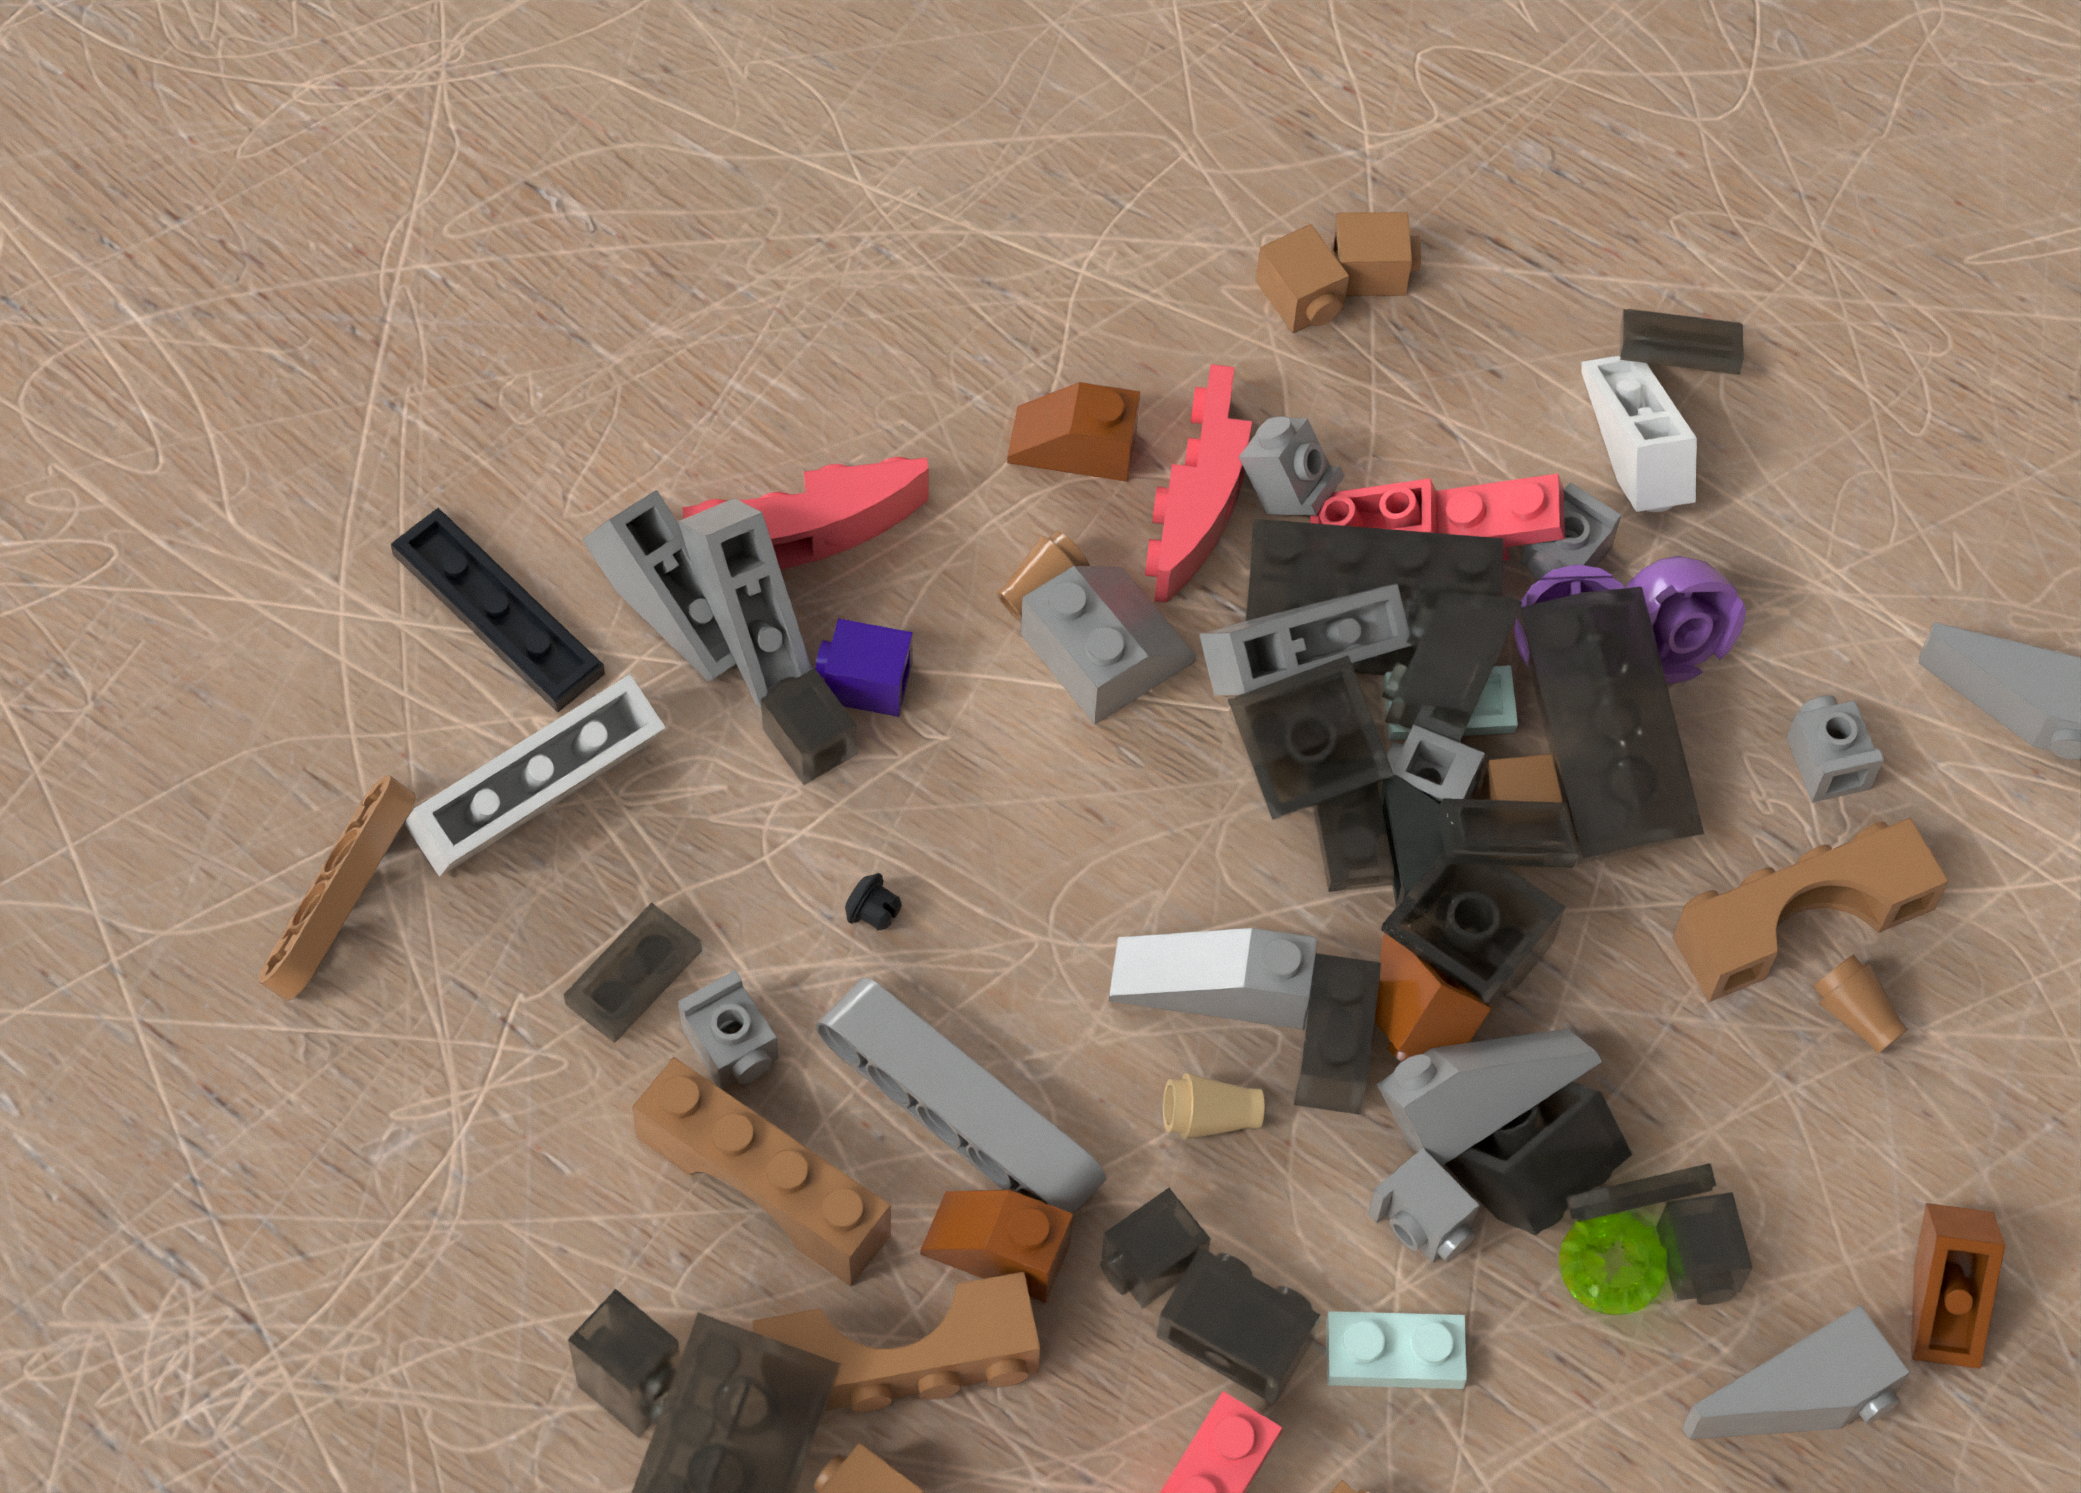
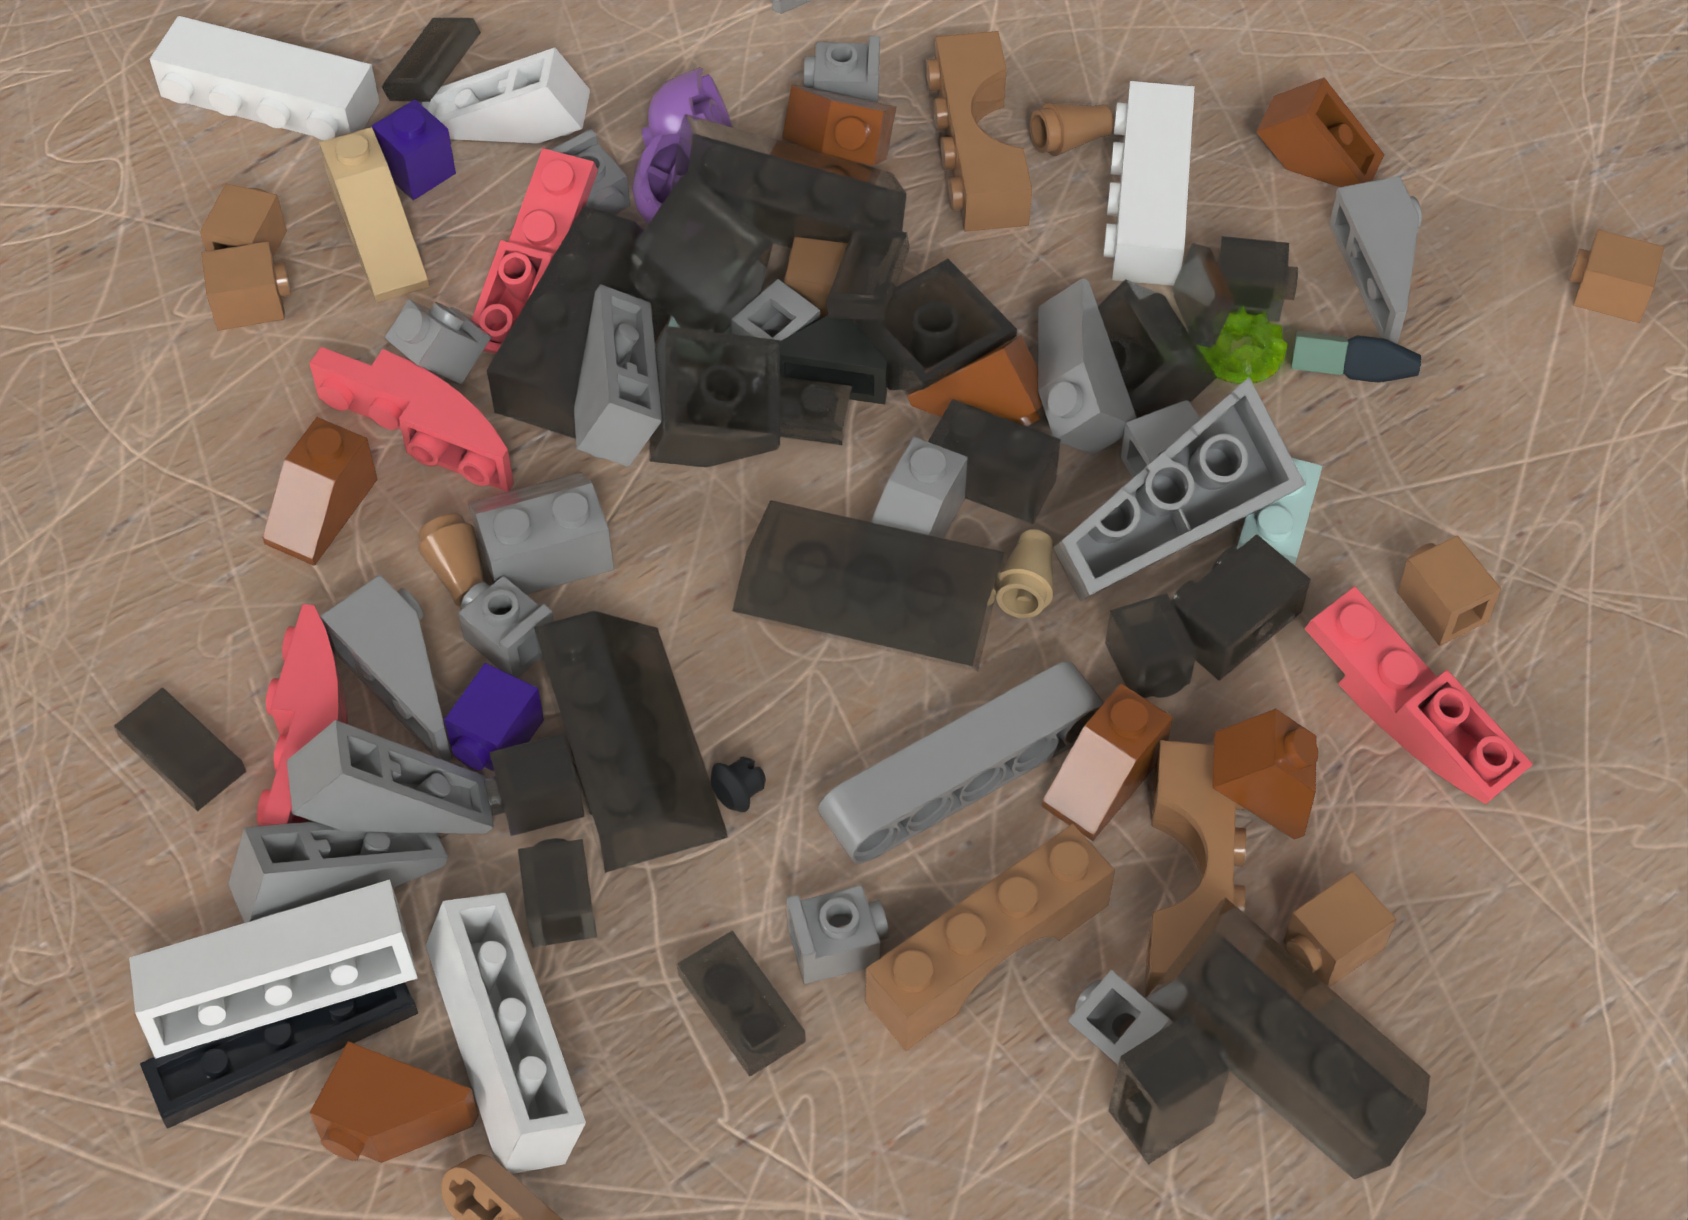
camera: 70 degrees left, 5 degrees down
none -> clear smoke tile [114,687,246,812]
none -> white brick [129,879,418,1059]
none -> white brick [150,16,379,141]
none -> dark orange slope [309,1041,479,1163]
none -> tan slope [319,127,430,303]
none -> light grey slope [320,574,452,762]
none -> dark purple brick [371,99,456,200]
none -> light grey brick [458,576,558,678]
none -> clear smoke brick [518,838,597,948]
none -> clear smoke slope [534,611,728,873]
none -> clear smoke slope [732,500,1006,672]
none -> dark orange slope [782,85,897,166]
none -> light grey wedge [1053,377,1306,601]
none -> light grey brick [1068,970,1187,1087]
none -> white brick [1103,81,1195,286]
none -> dark orange slope [1213,708,1318,839]
none -> piece [1291,331,1421,383]

